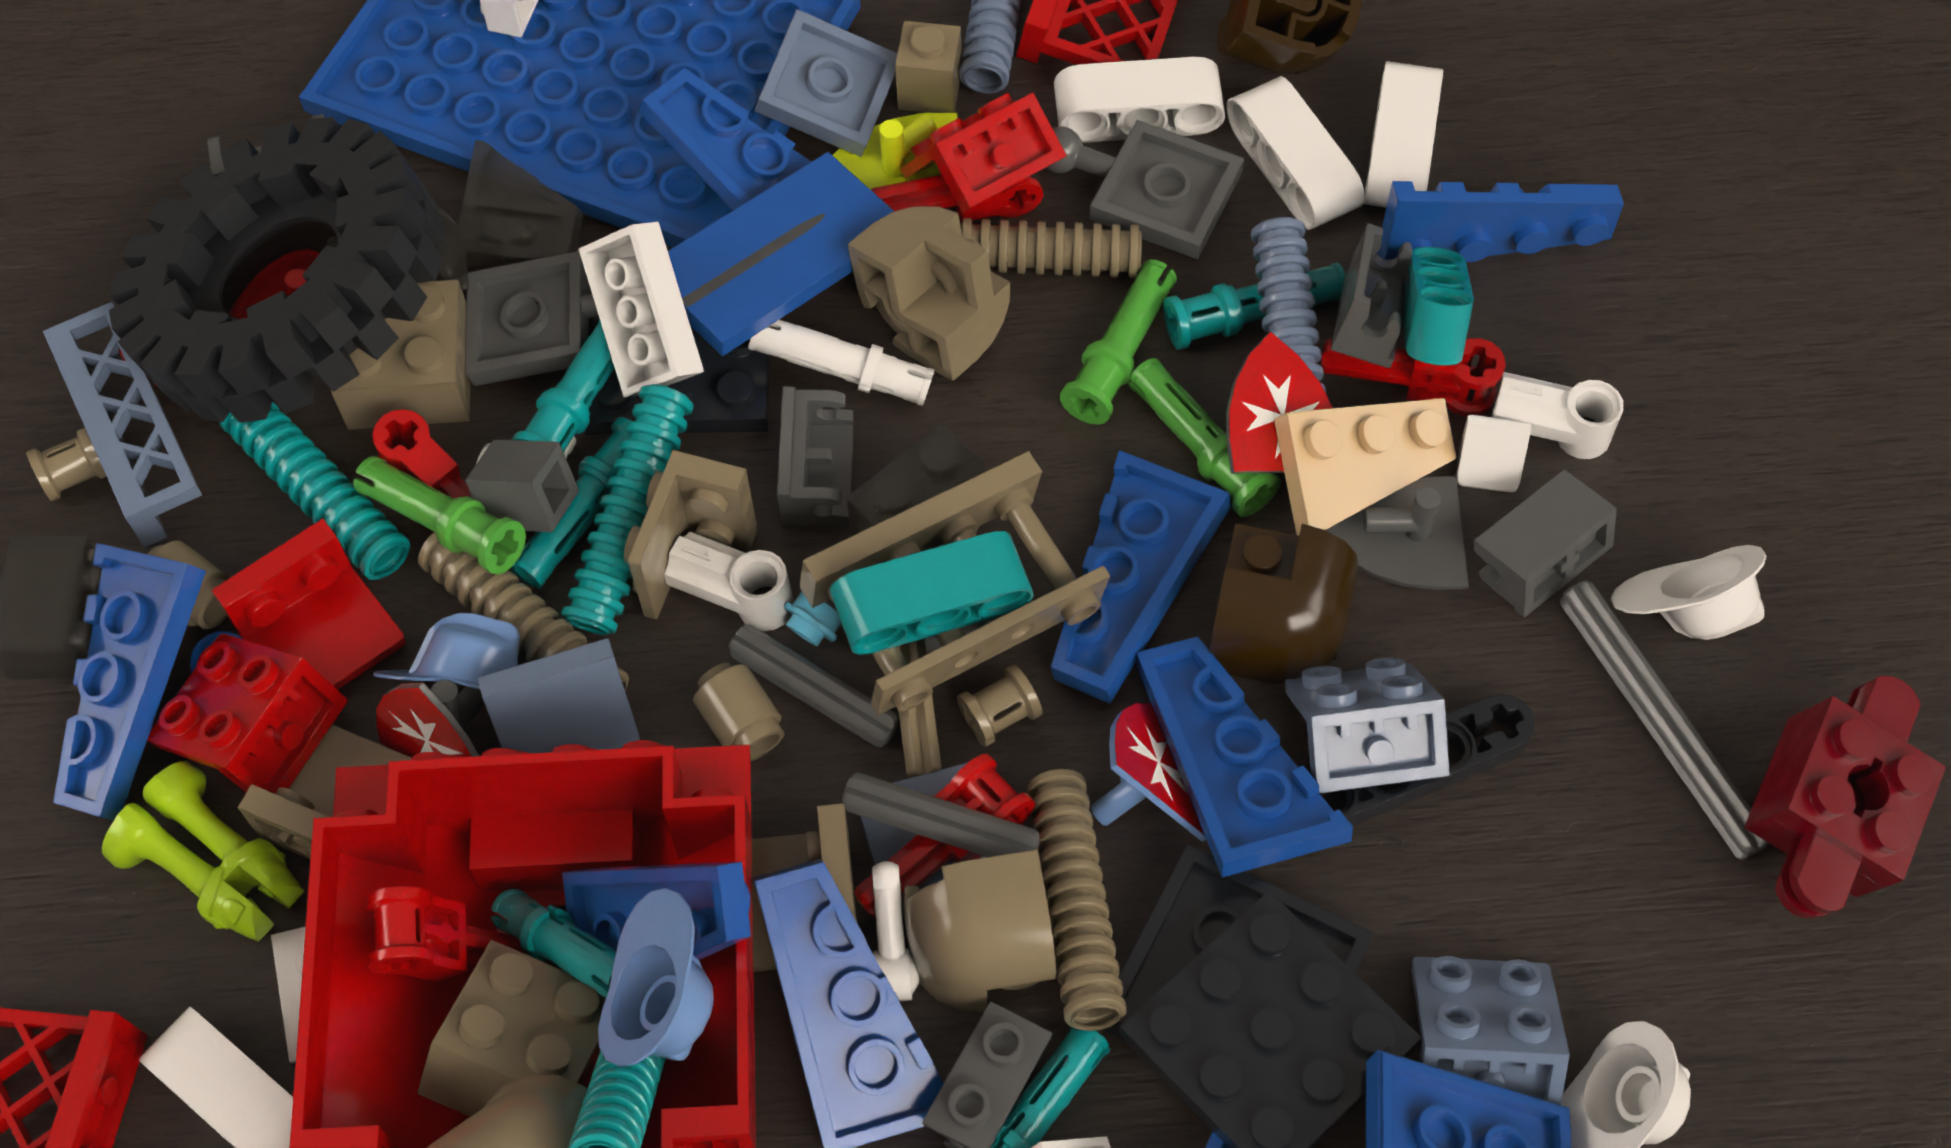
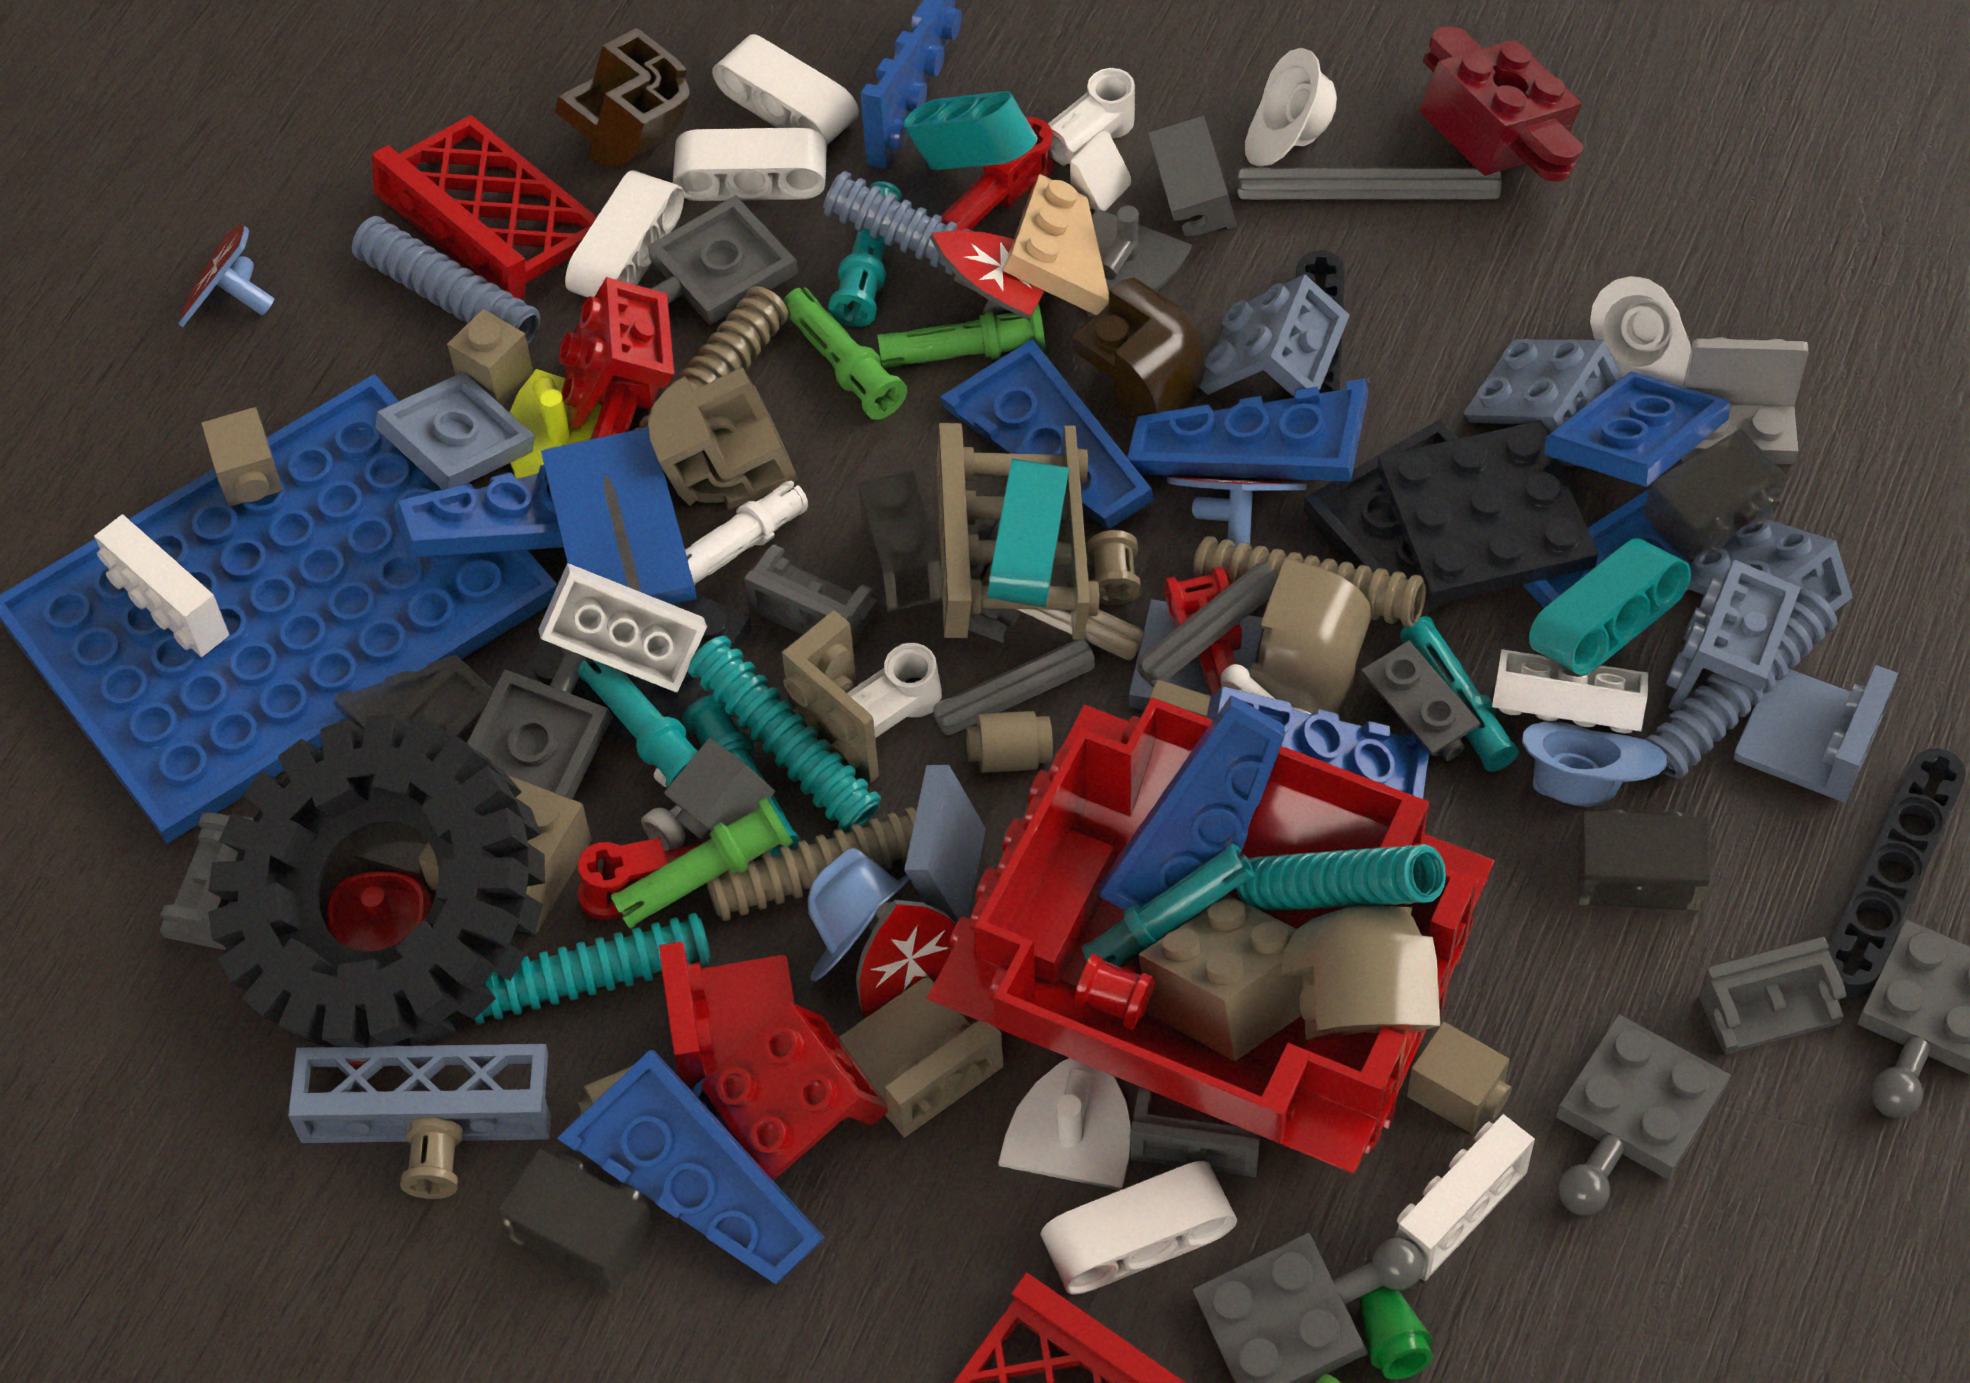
camera: 60 degrees left, 5 degrees down
lime piece [102,761,305,942] -> none
medium blue piece [598,888,714,1067] -> none
medium azure plate [784,591,841,647] -> none
dark grey hinge [1331,223,1413,369] -> none

